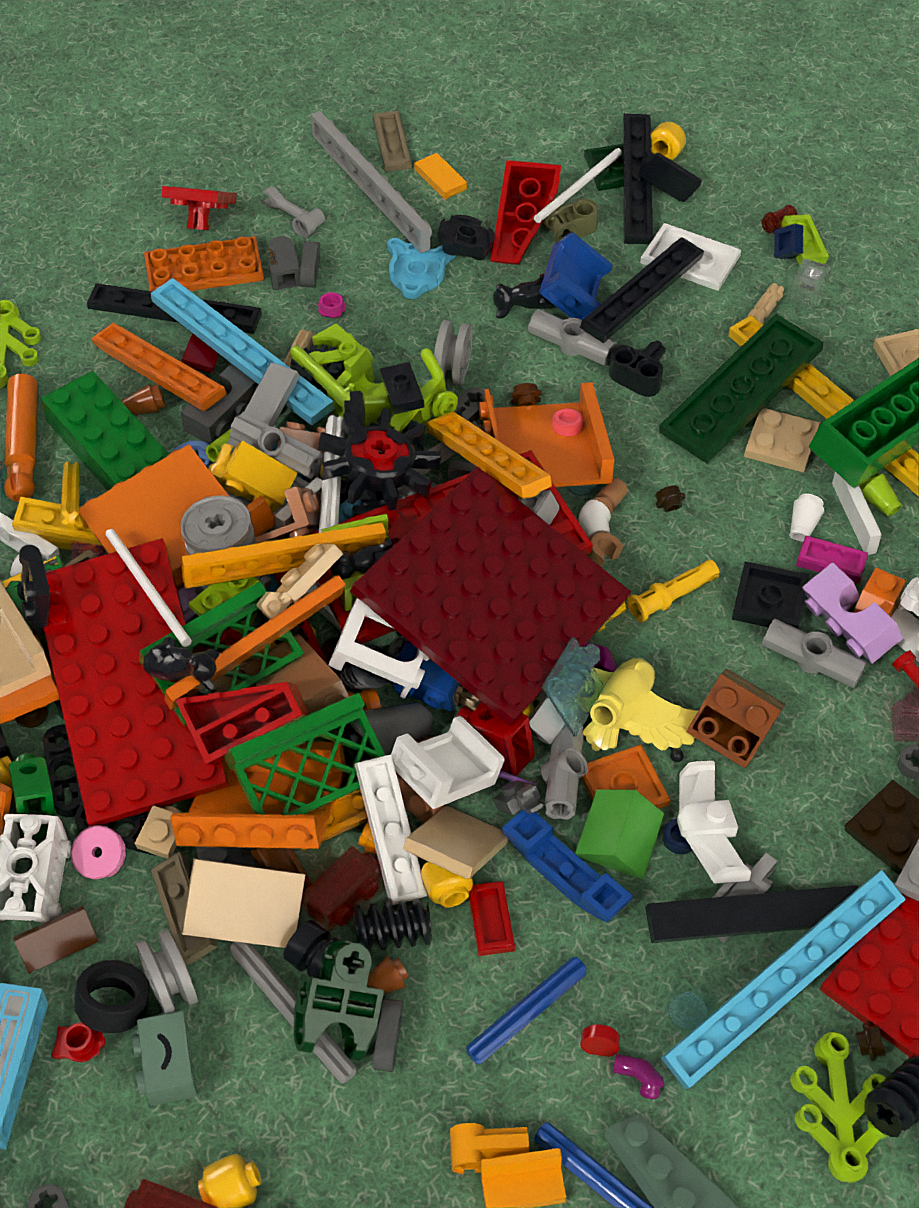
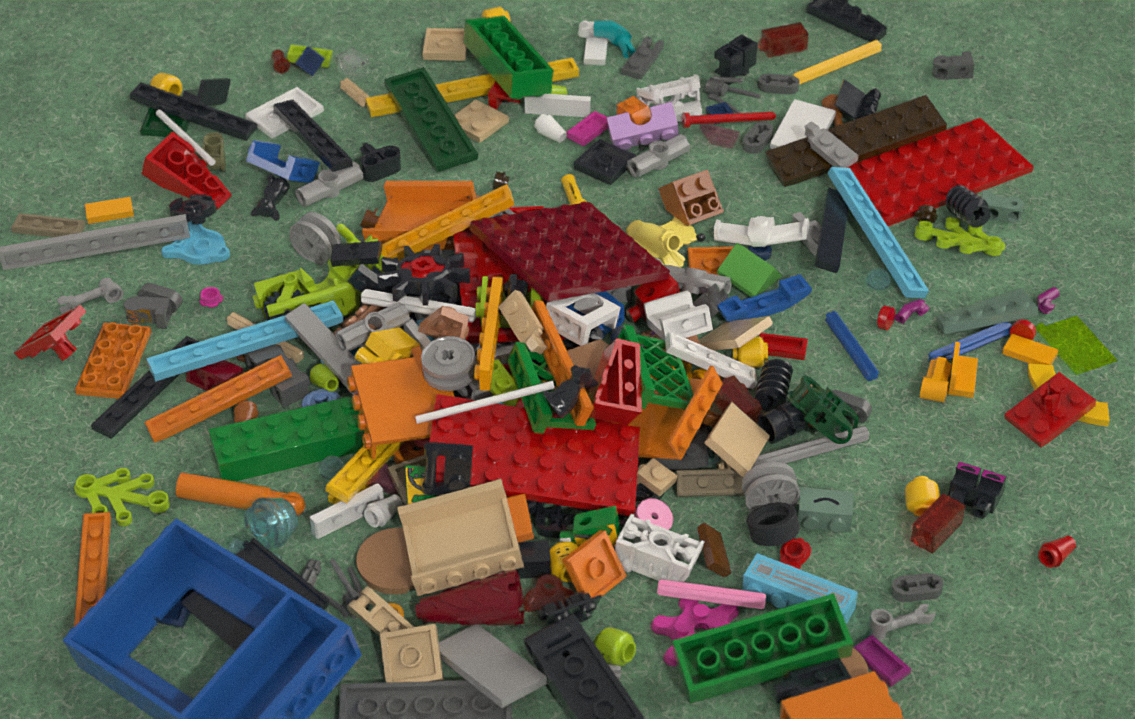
camera: 70 degrees left, 10 degrees down
yellow axle [60,461,80,526] -> none
clear light blue hinge [542,637,605,736] -> none
coral tile [552,408,583,436] -> none

